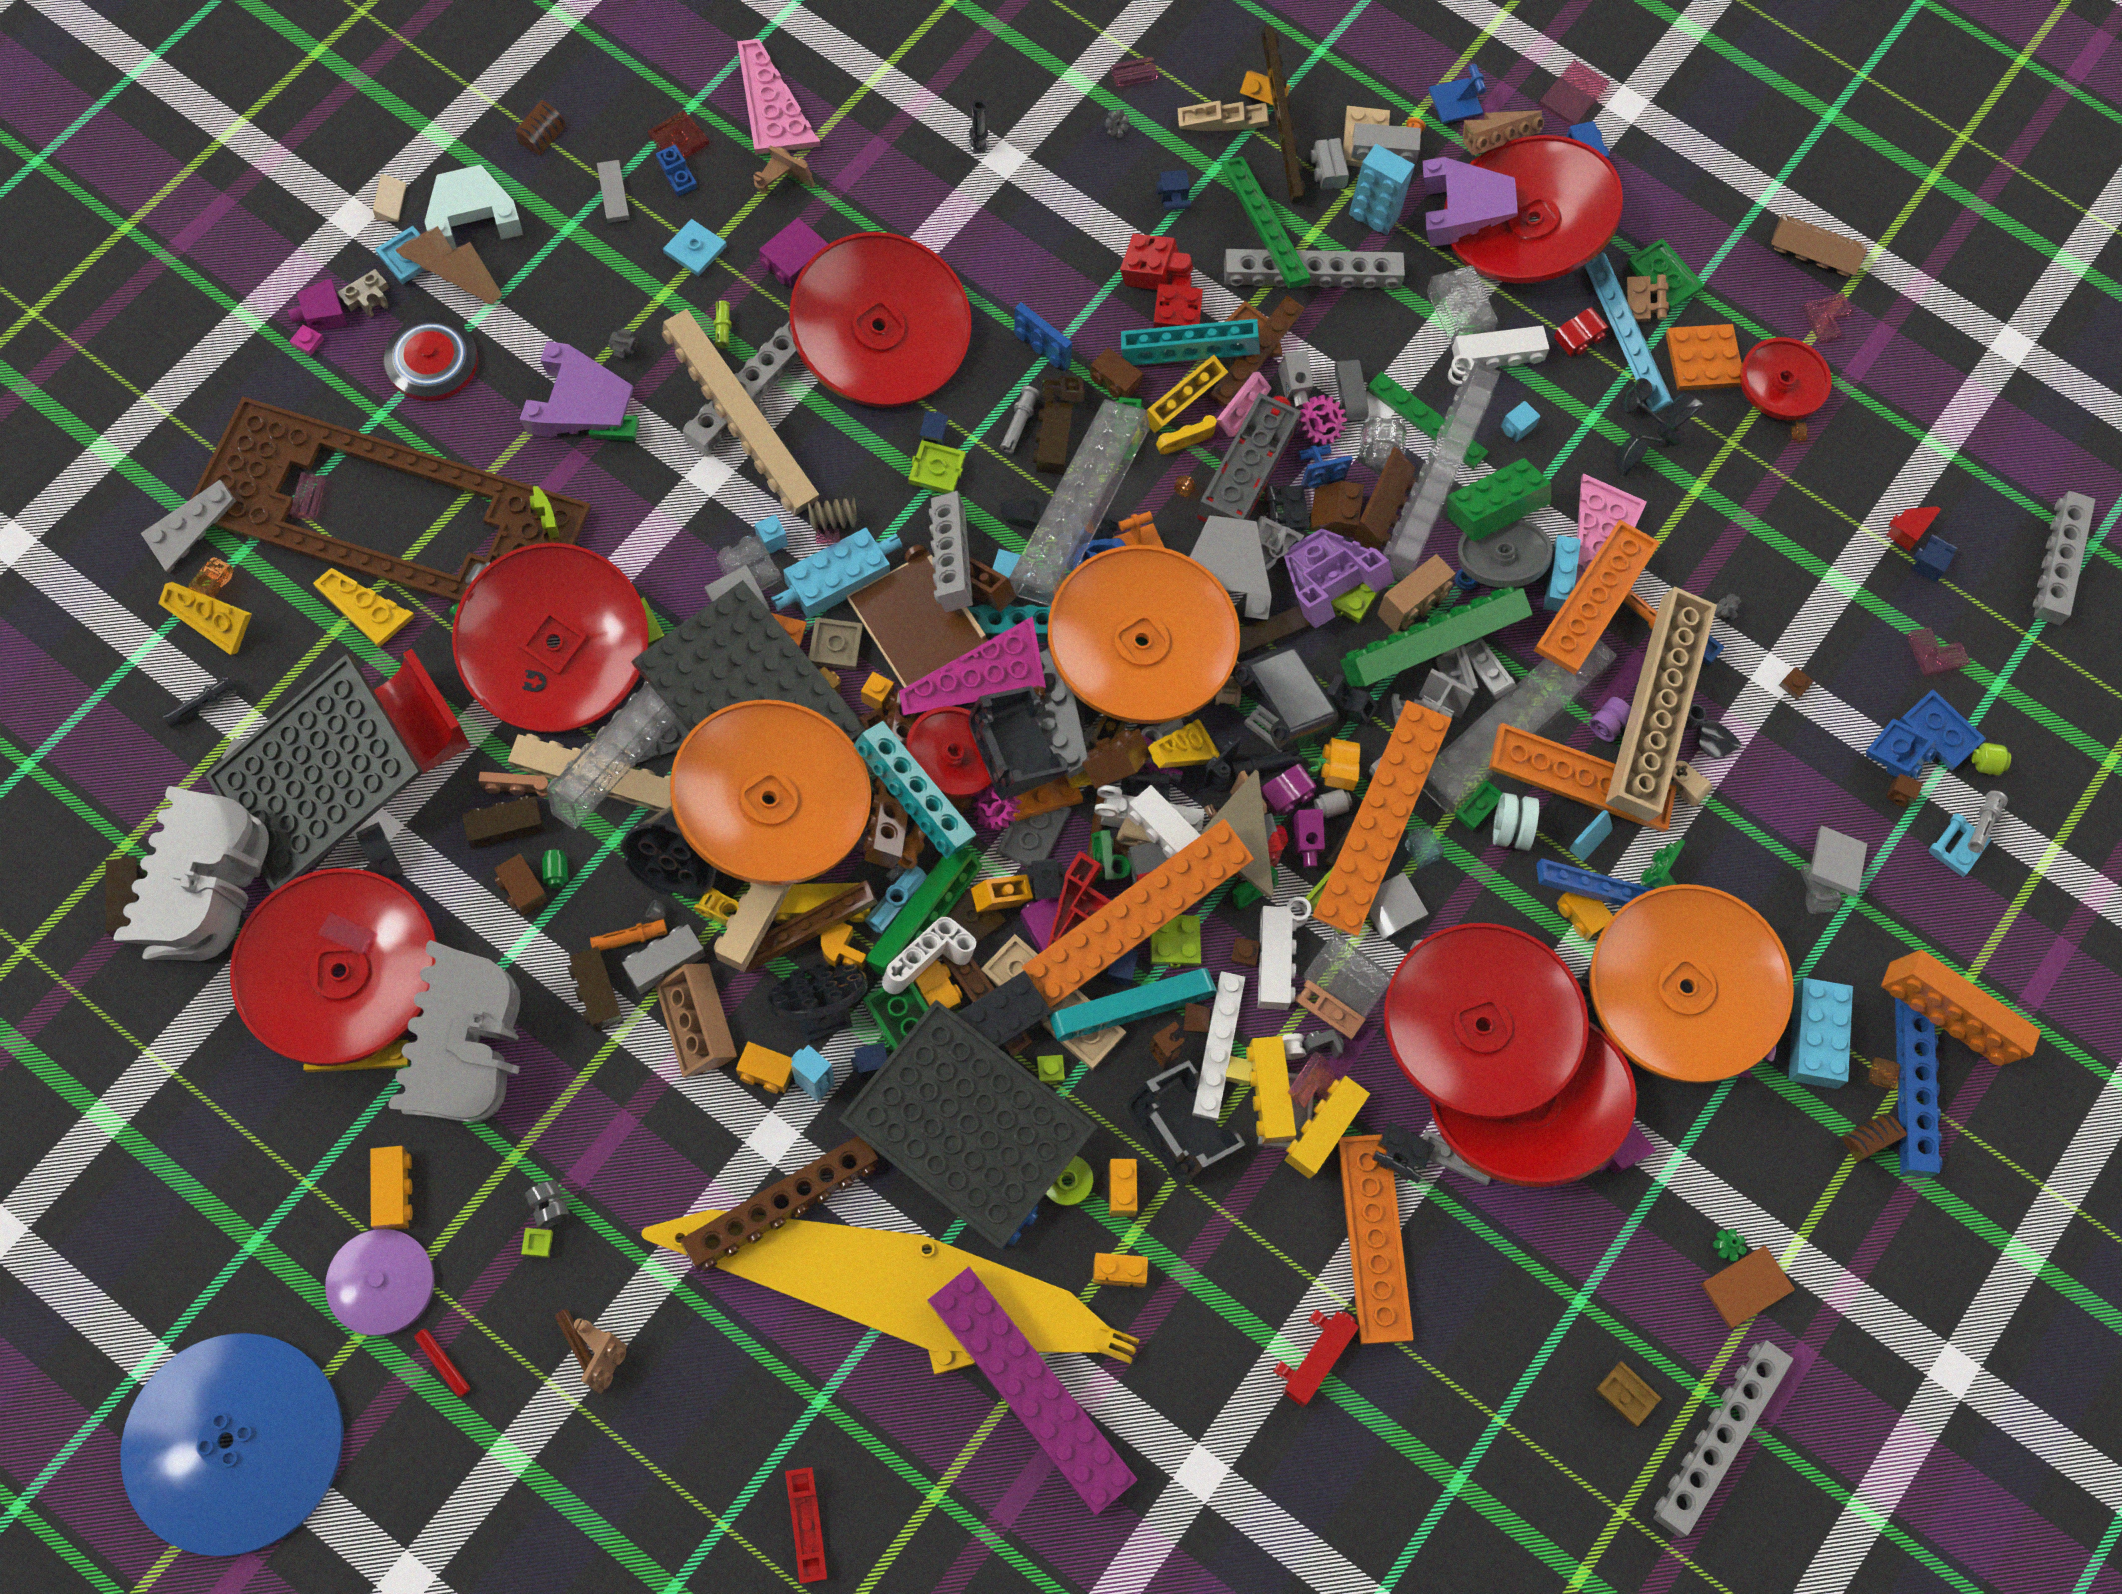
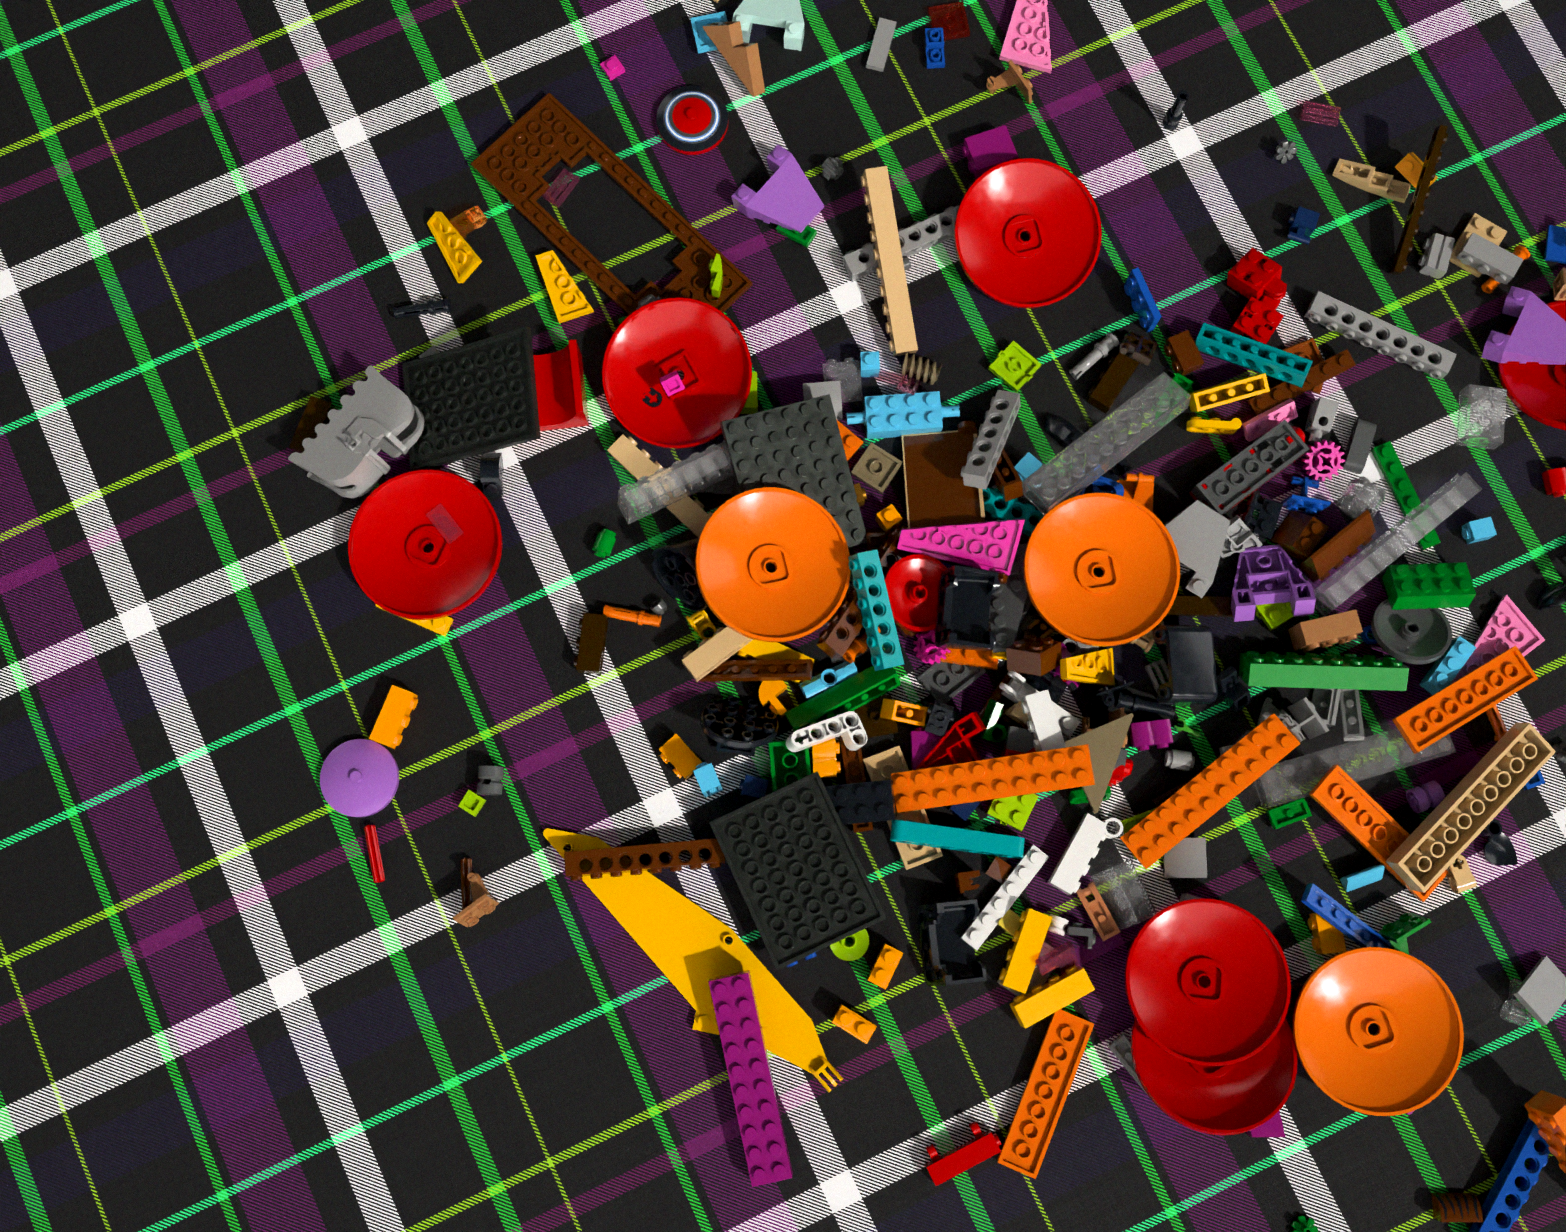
camera: 35 degrees right, 10 degrees up
blue dish [120,1333,344,1557] -> none
light grey wing [141,480,236,573] -> none
magenta torso [288,278,348,331] -> none
dark tan plate [336,269,389,317] -> none
light grey animal [389,940,521,1123] -> none
dark brown brick [462,796,545,850] -> none
nougat plate [479,772,552,798] -> none
reddish brown brick [494,854,549,916] -> none
light grey brick [622,924,706,994] -> none
medium nougat slope [655,964,737,1078] -> none
medium azure plate [663,219,727,277] -> none
lime pin [713,301,732,348] -> none
red slope [785,1467,827,1584] -> none
dark blue brick [920,411,948,446] -> none
lime plate [1037,1055,1065,1083] -> none
clear orange plate [1174,475,1196,497] -> none
green plate [1222,156,1311,289] -> none
reddish brown plate [1230,937,1260,968] -> none
magenta torso [1292,809,1325,868] -> none
light orange brick [1321,738,1360,791] -> none
medium azure brick [1349,144,1415,235] -> none
black plate [1372,1121,1435,1184] -> none
clear light blue brick [1405,826,1445,869] -> none
white hinge [1448,326,1549,386] -> none
light aqua wheel [1493,792,1539,851] -> none
medium azure brick [1788,978,1853,1089] -> none
clear orange plate [1868,1057,1900,1090] -> none
none -> dark pink plate [659,371,685,396]

